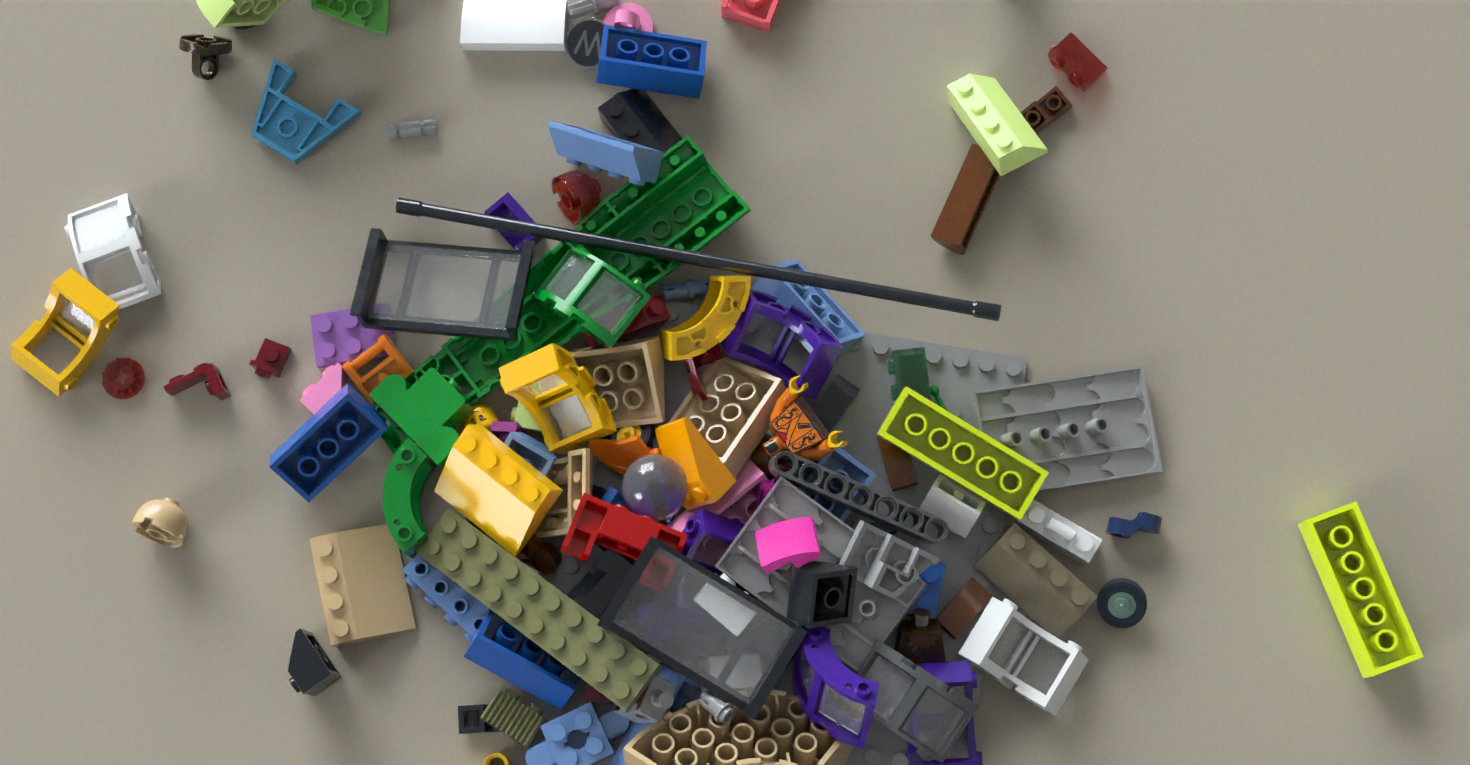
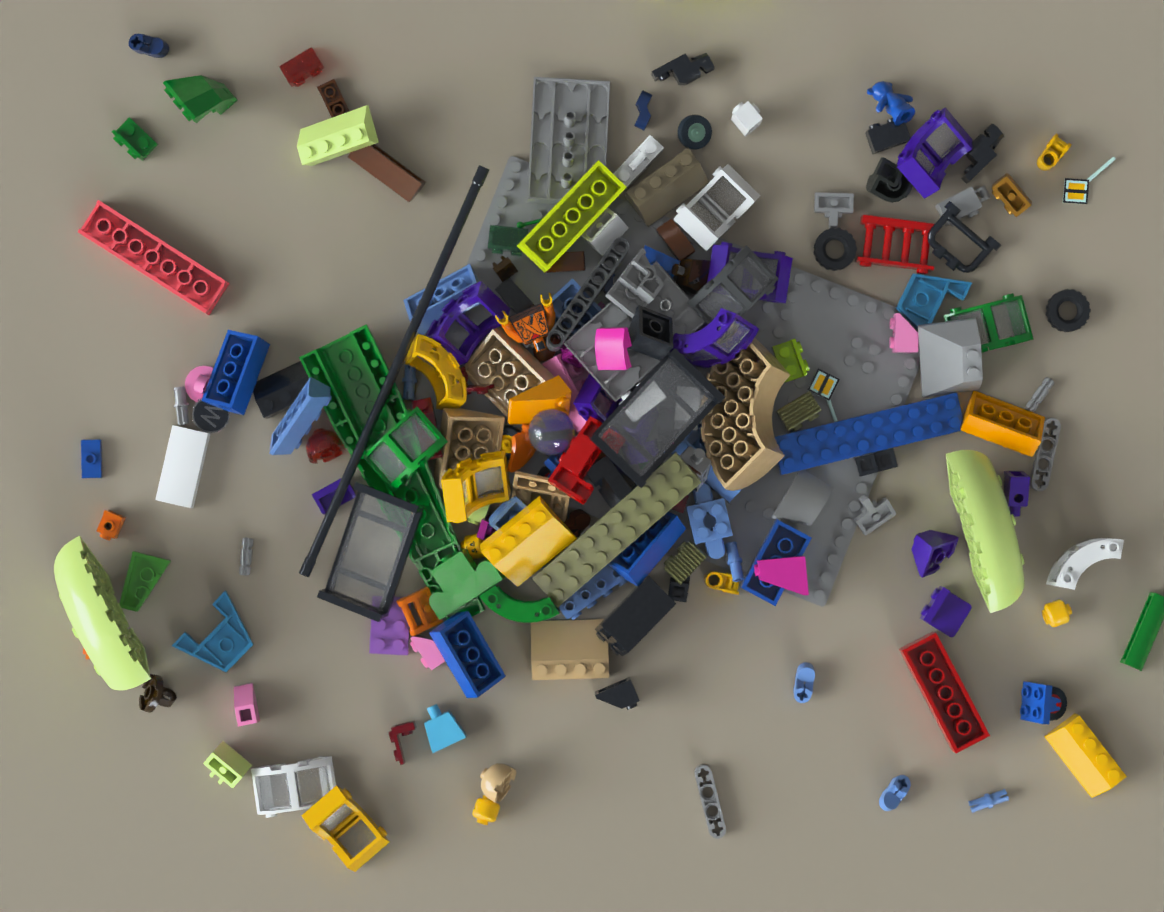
camera: 85 degrees left, 10 degrees up
clear red gear [101,357,145,399] -> none
dark red bracket [249,338,292,379] -> none
light grey pin [698,690,735,724] -> none
none -> yellowish green brick [203,741,252,788]
none -> bright pink slope [234,683,260,727]
none -> medium azure torso [424,704,467,753]
none -> yellow head [472,795,500,825]
none -> dark brown tile [492,256,518,282]
none -> black brick [595,576,676,656]
none -> black plate [651,53,715,85]
none -> white brick [731,101,763,137]

